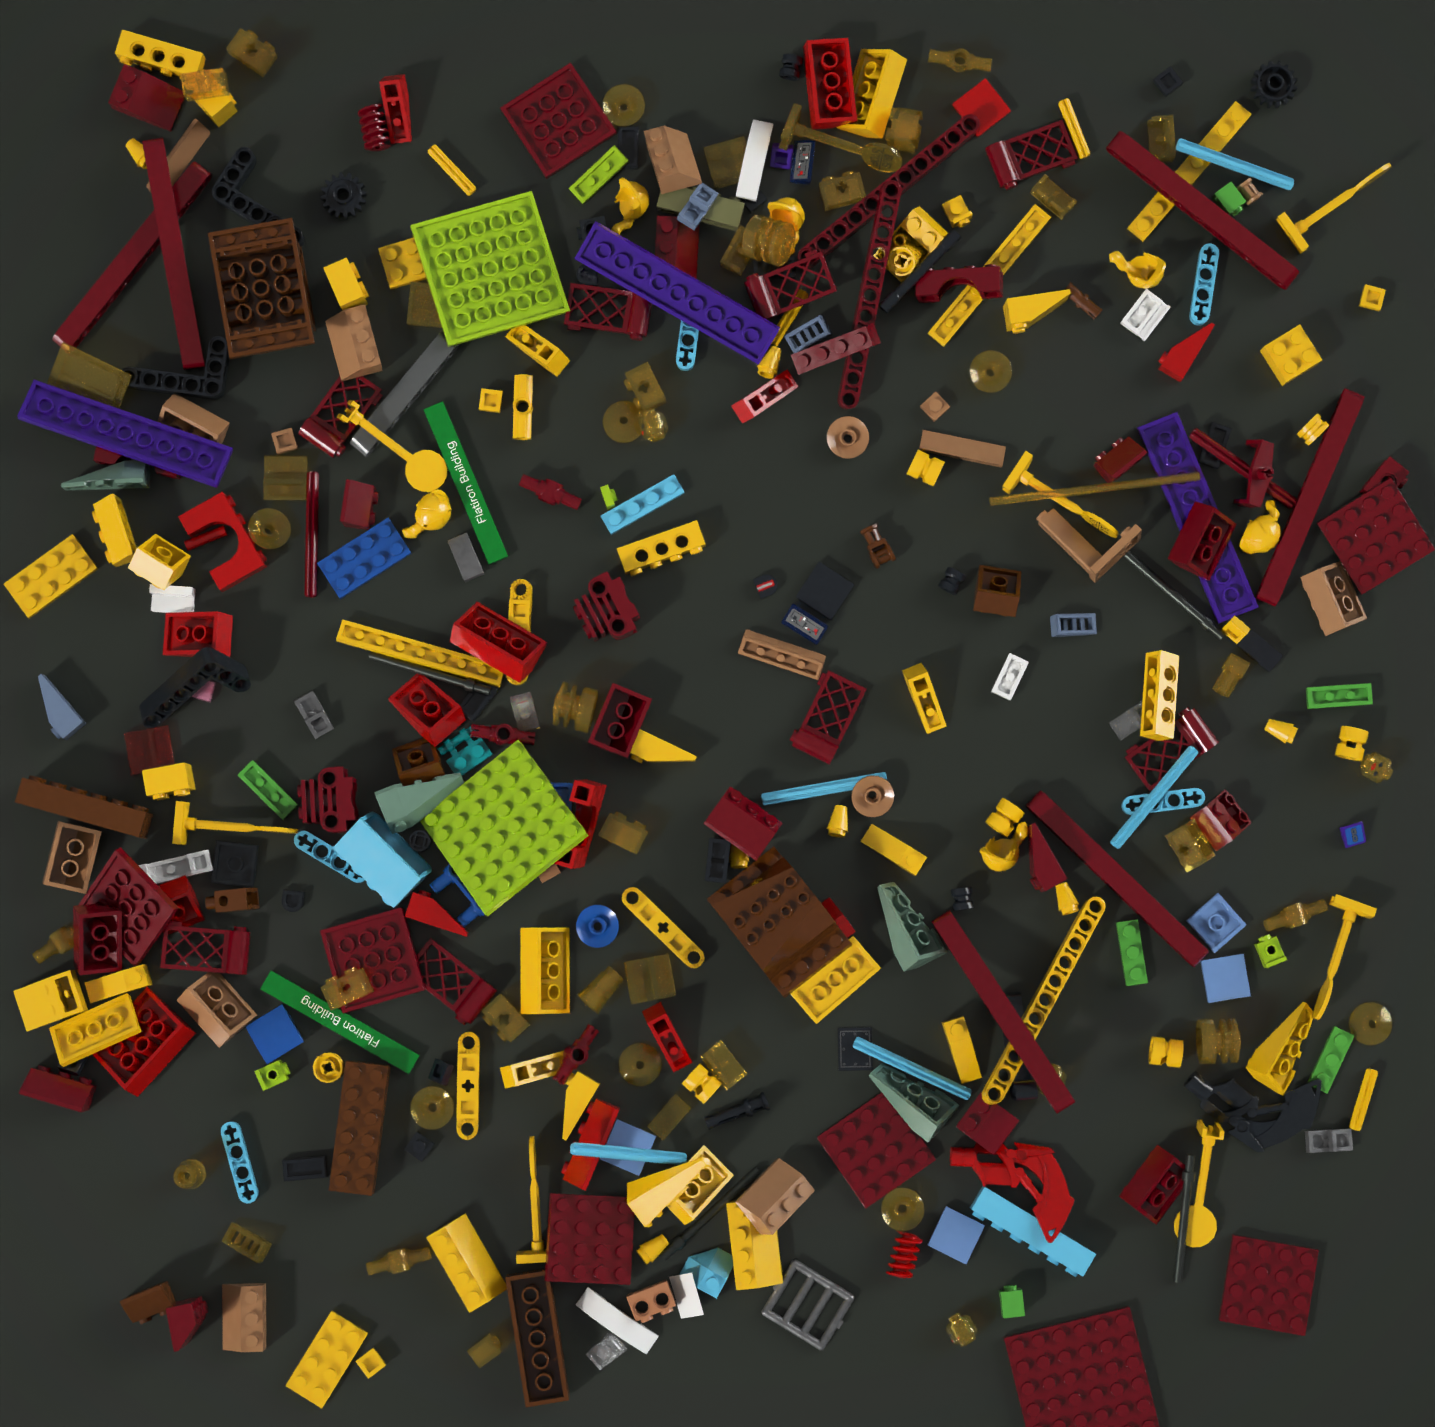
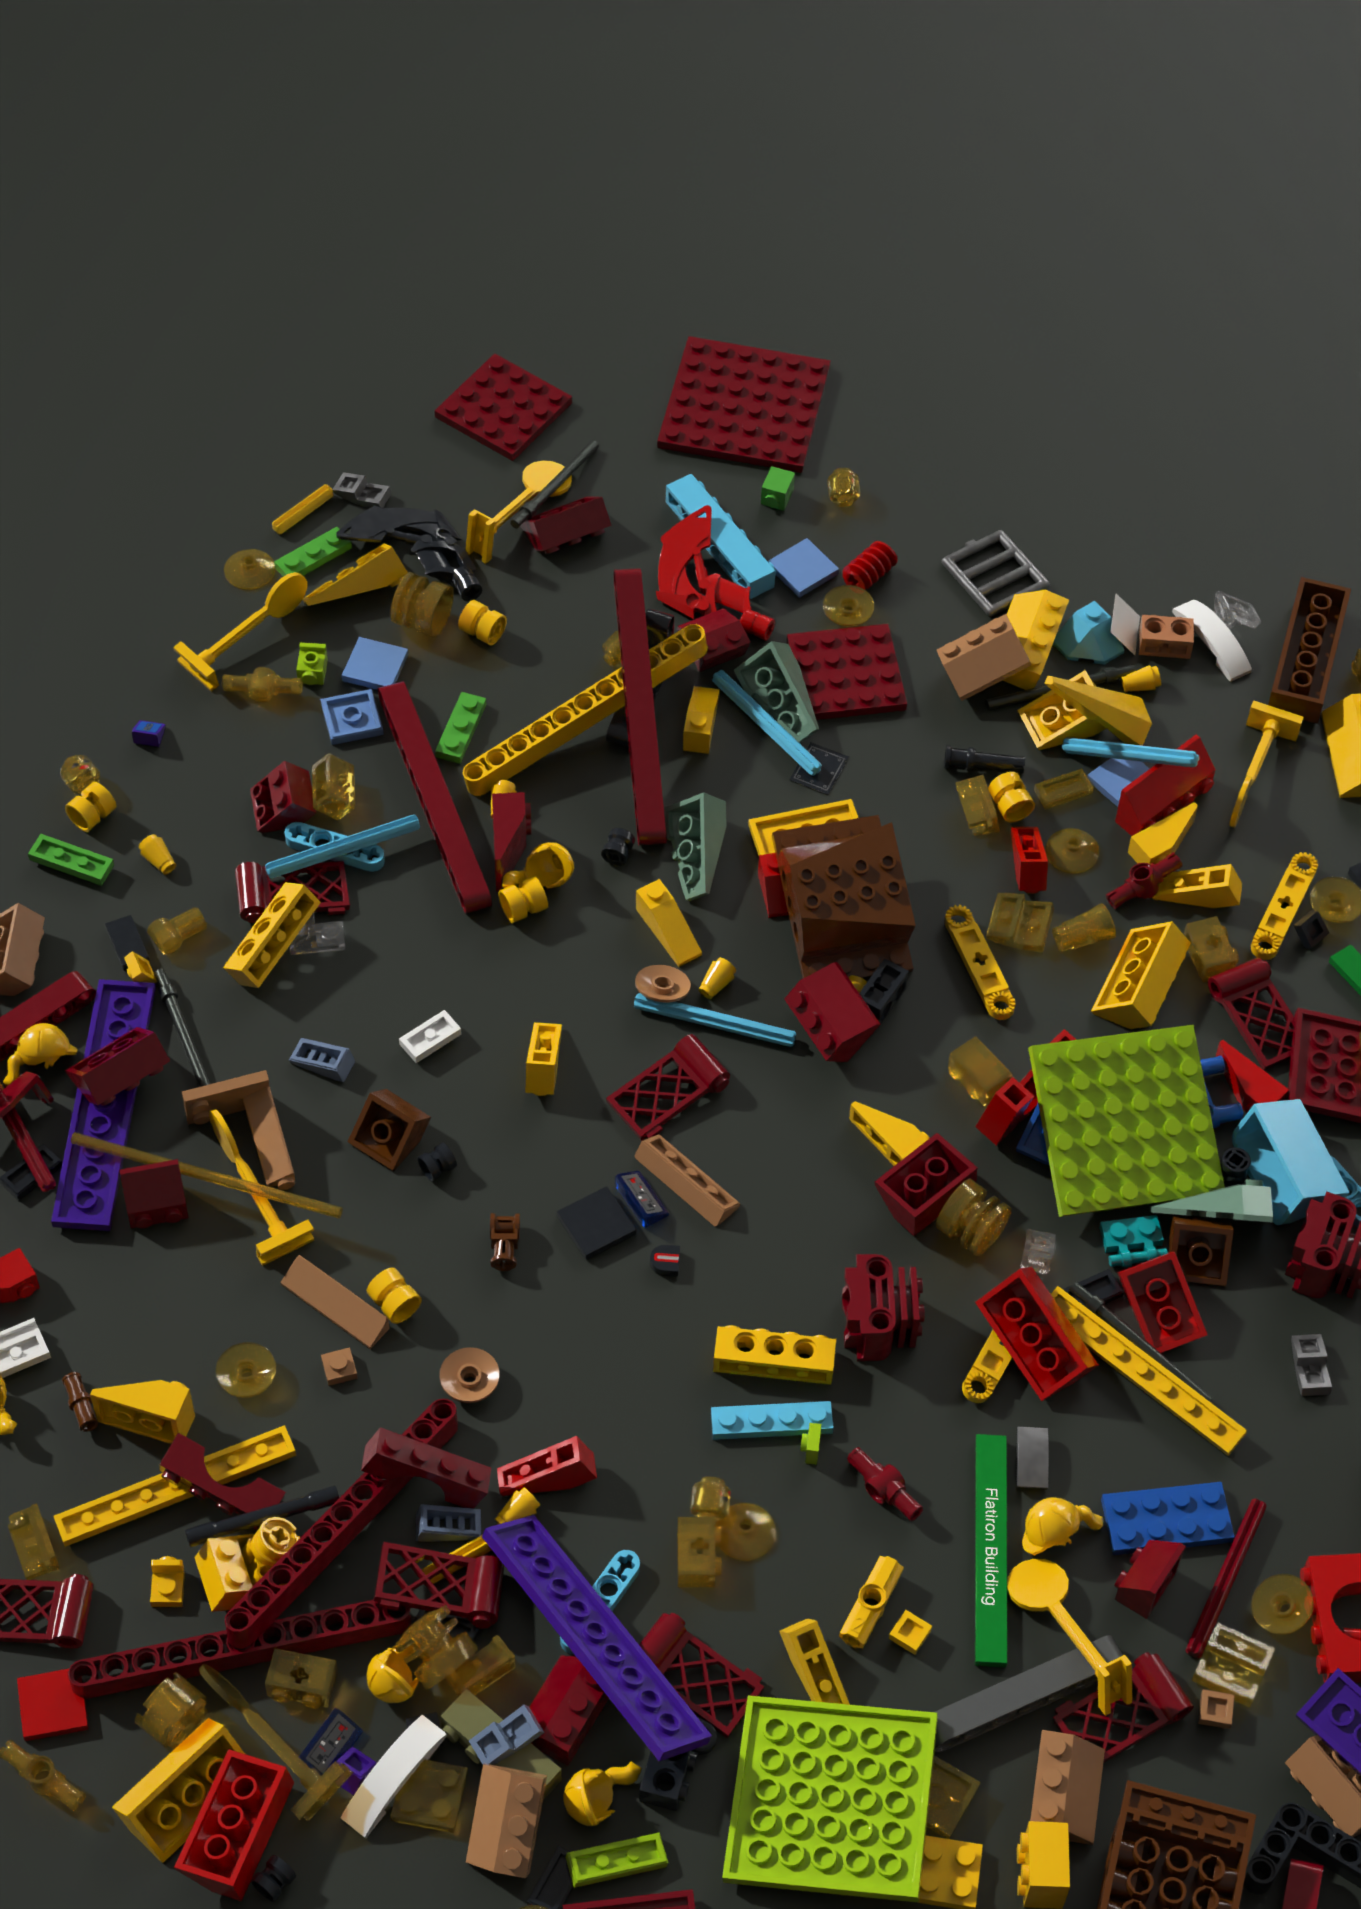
camera: 155 degrees left, 30 degrees down
dark red pin [470,724,535,745] -> none
dark red plate [545,1193,634,1285] -> none
blue dish [576,905,619,948] -> none

